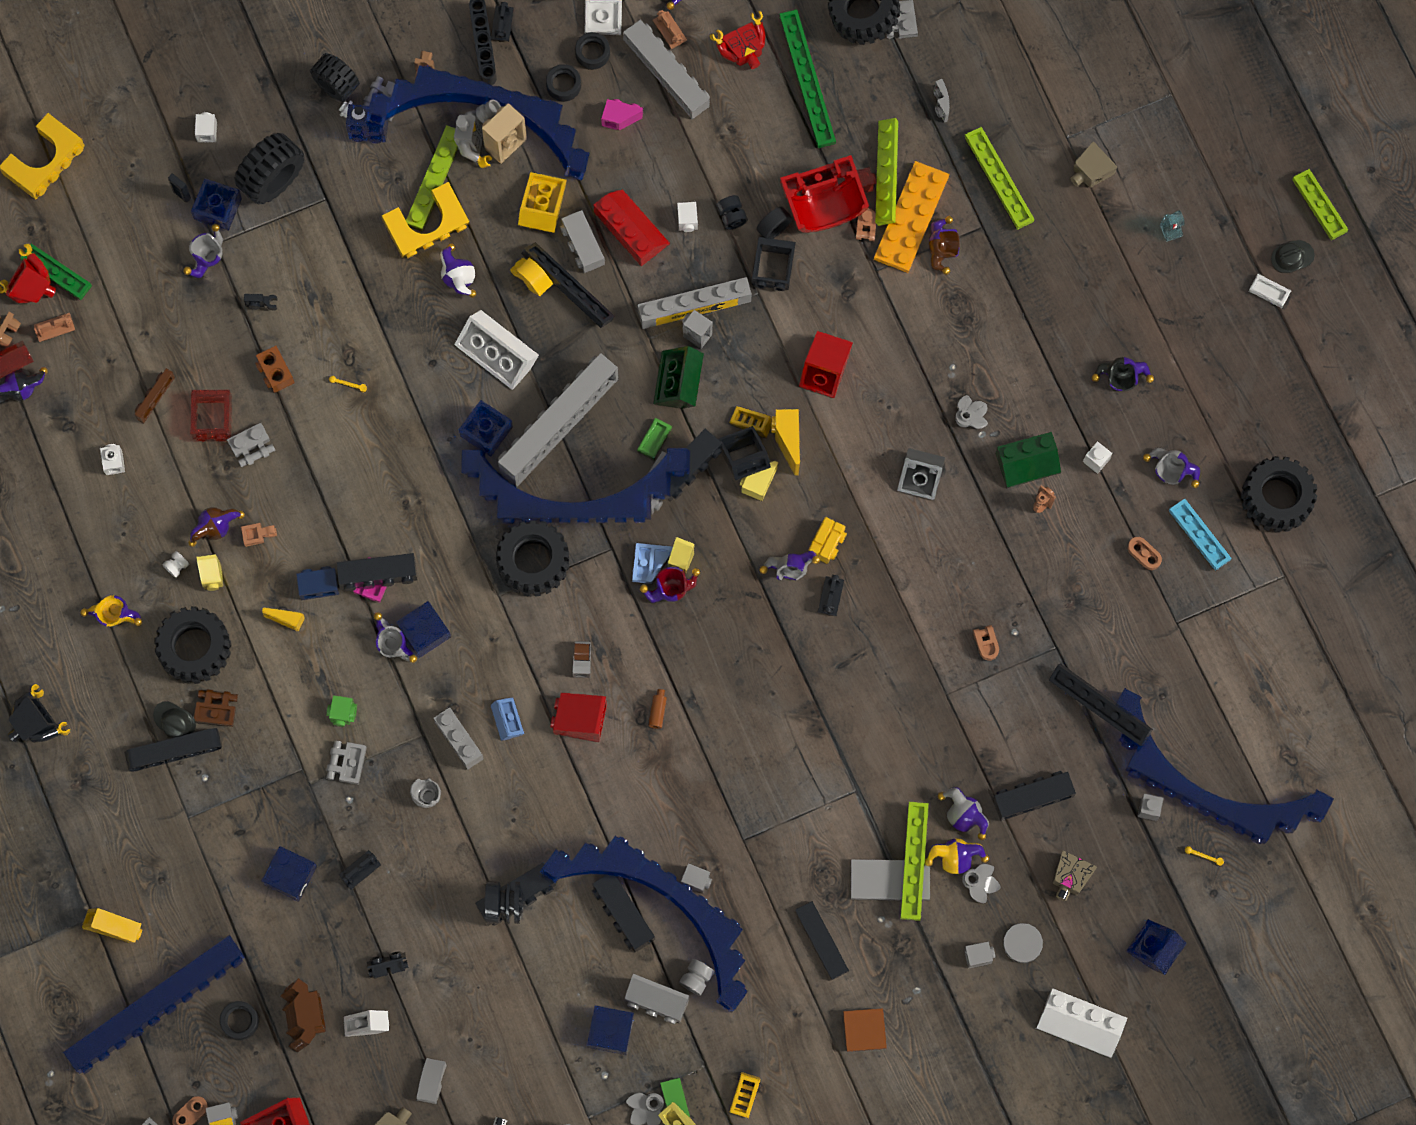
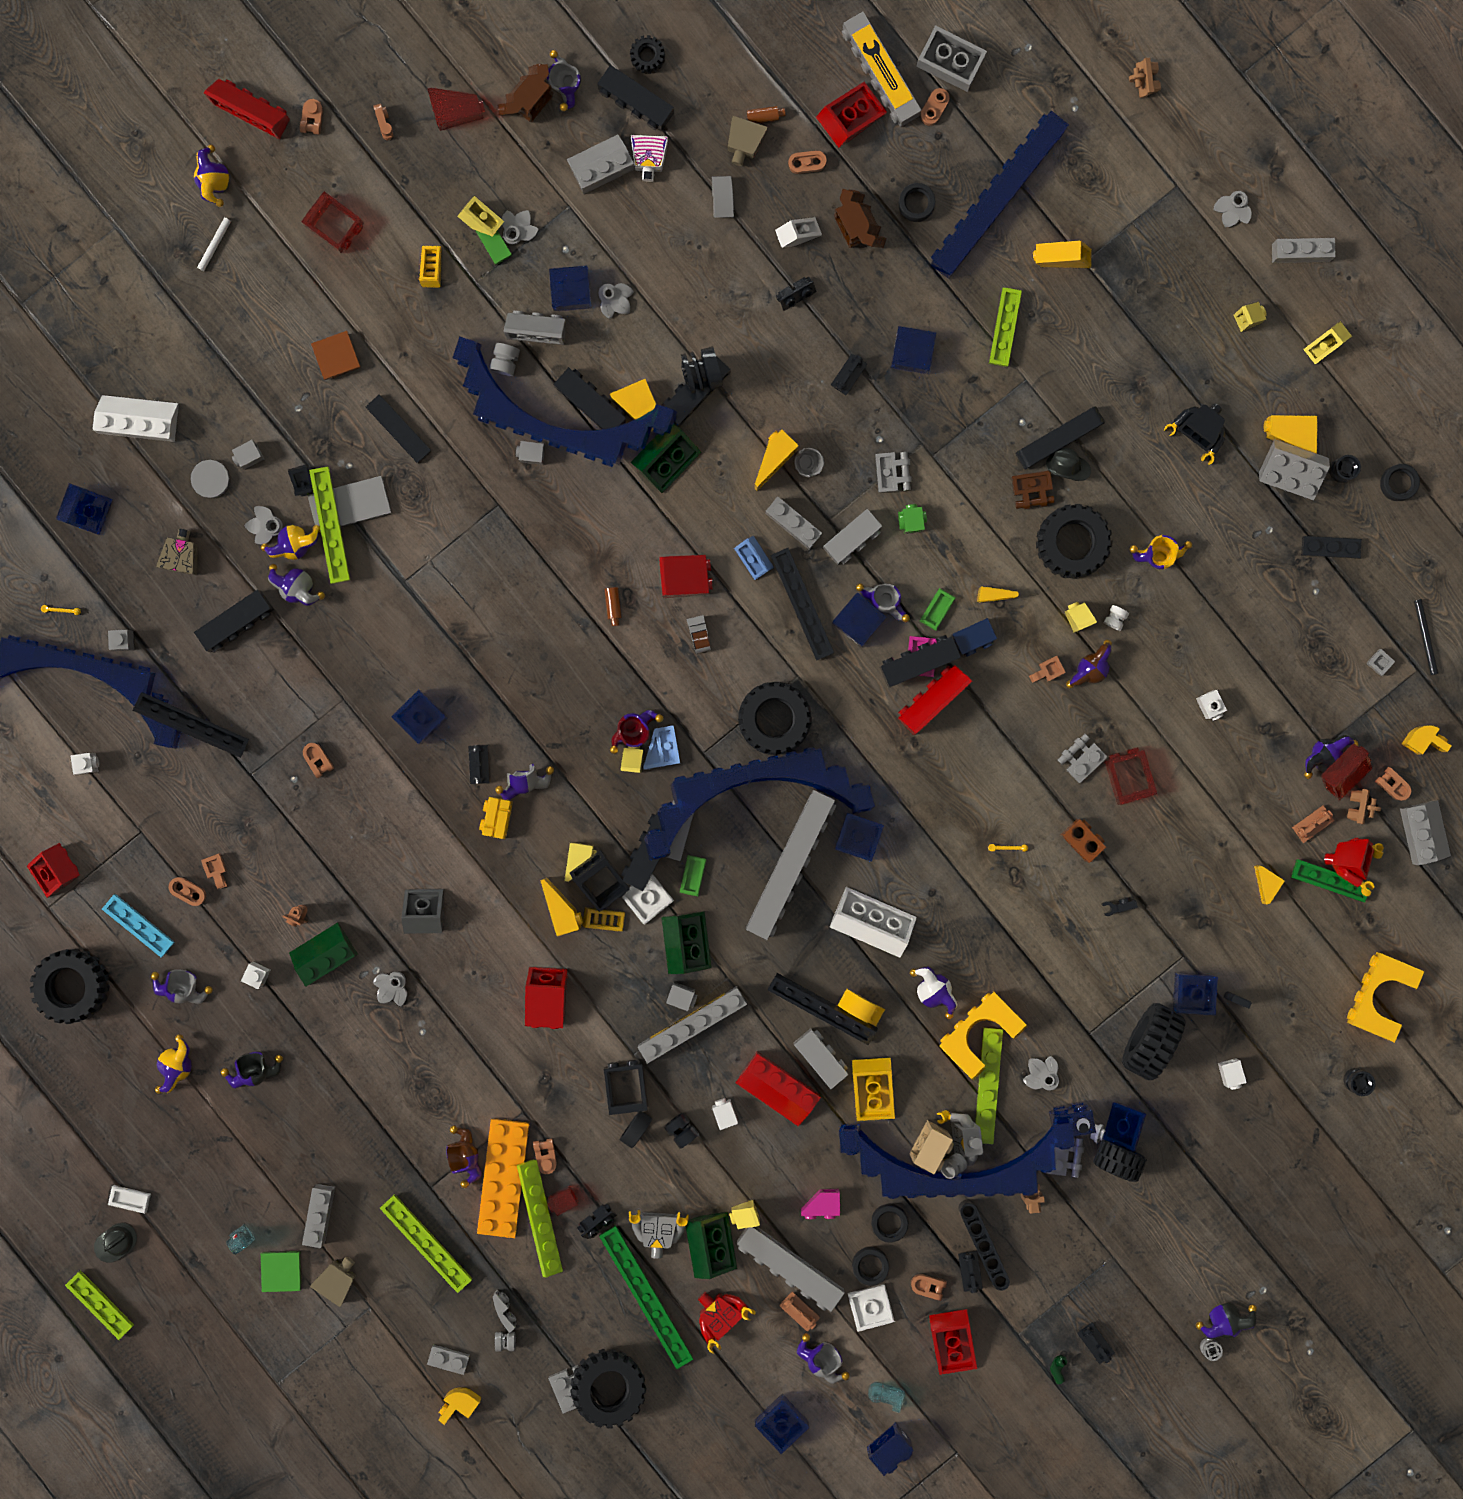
camera: 165 degrees right, 15 degrees up
reddish brown plate [135,368,175,424] -> none
light grey piece [183,224,223,278] -> none
red piece [780,155,869,233] -> none
none -> red slope [27,843,80,898]
none -> white brick [71,753,99,775]
none -> piece [155,1034,192,1094]
none -> nougat plate [201,854,227,889]
none -> bright green tile [261,1251,301,1292]
none -> black bracket [288,464,313,497]
none -> light grey brick [302,1184,335,1248]
none -> clear blue brick [391,690,449,744]
none -> light grey piece [427,1344,470,1375]
none -> yellow brick [438,1387,481,1425]
none -> light grey wheel [495,1331,516,1352]
none -> black hinge [577,1203,617,1239]
none -> light grey plate [598,283,634,318]
none -> yellow slope [610,379,664,432]
none -> white tile [622,874,674,925]
none -> light grey torso [629,1210,689,1258]
none -> dark green slope [630,421,701,493]
none -> dark green slope [686,1212,737,1279]
none -> light yellow slope [729,1200,760,1229]
none -> yellow slope [754,430,799,491]
none -> black plate [770,548,834,661]
none -> nougat plate [788,151,826,174]
none -> light grey brick [823,509,882,565]
none -> red slope [898,665,972,735]
none -> nougat plate [911,1274,947,1301]
none -> bright green tile [920,588,956,631]
none -> lime plate [989,287,1022,367]
none -> light grey plate [1023,1056,1059,1091]
none -> clear blue slope [1103,1102,1146,1151]
none -> yellow slope [1254,865,1285,904]
none -> black wheel [1343,1068,1376,1096]

